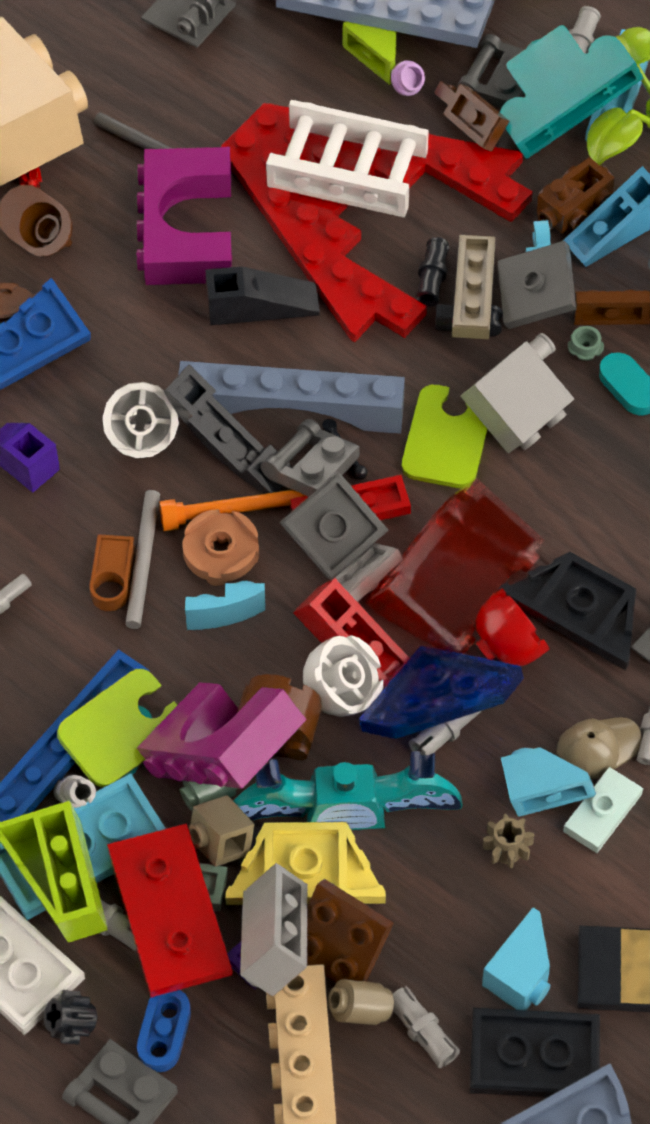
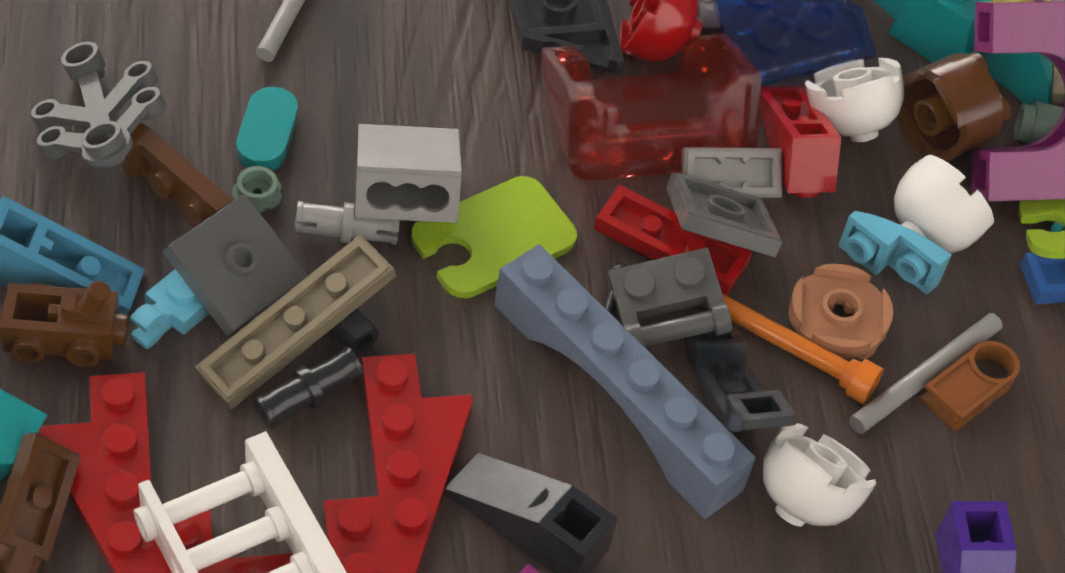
camera: 145 degrees left, 5 degrees down
none -> white cylinder [893,155,994,253]

